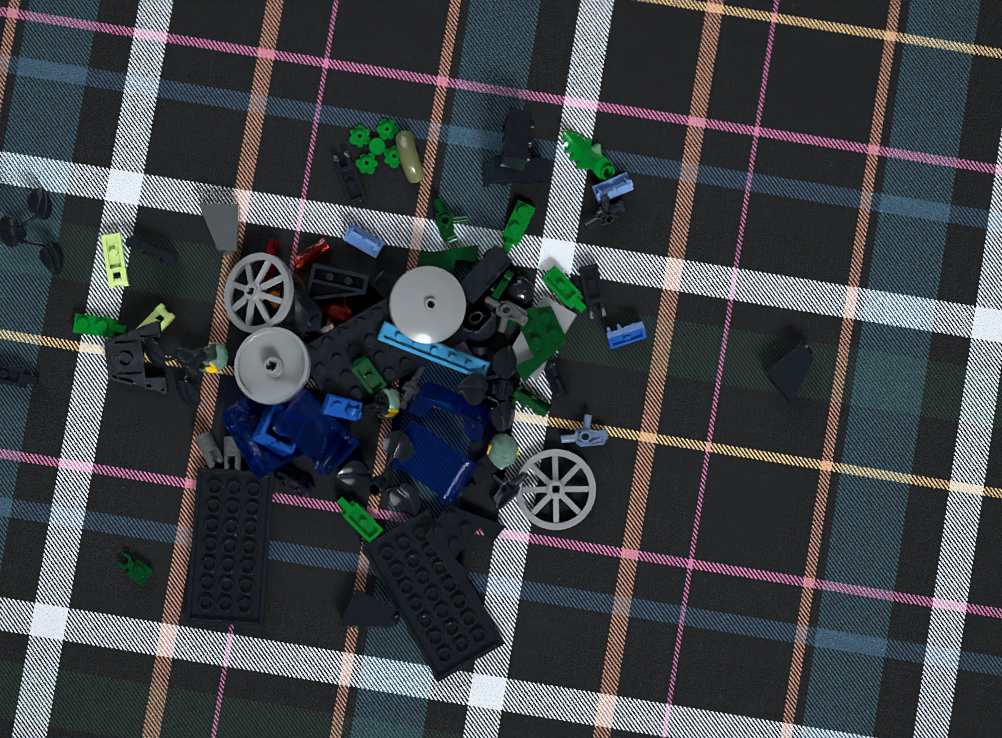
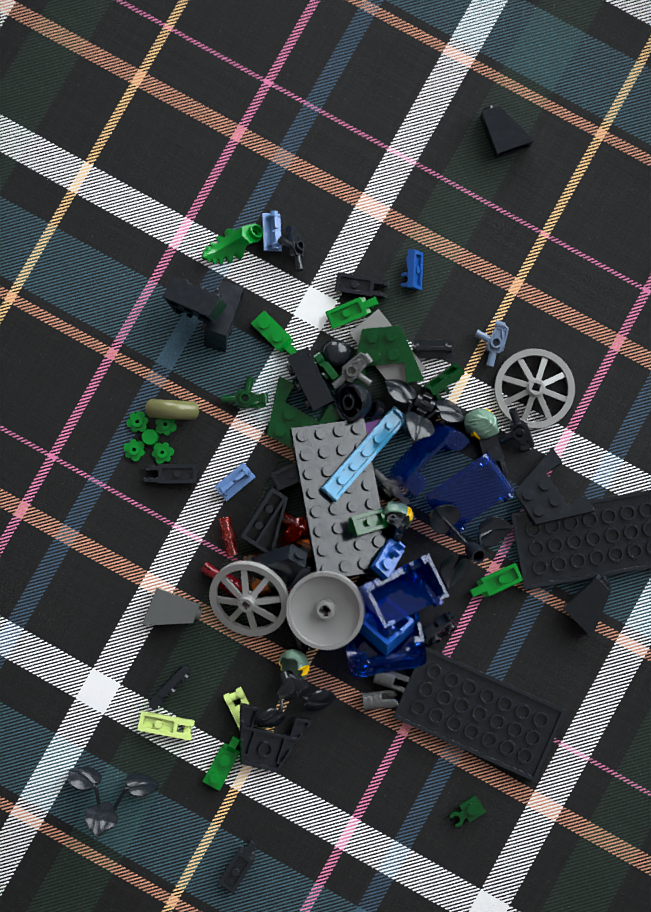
camera: 65 degrees left, 0 degrees up
light grey dish [389,266,466,344] -> none

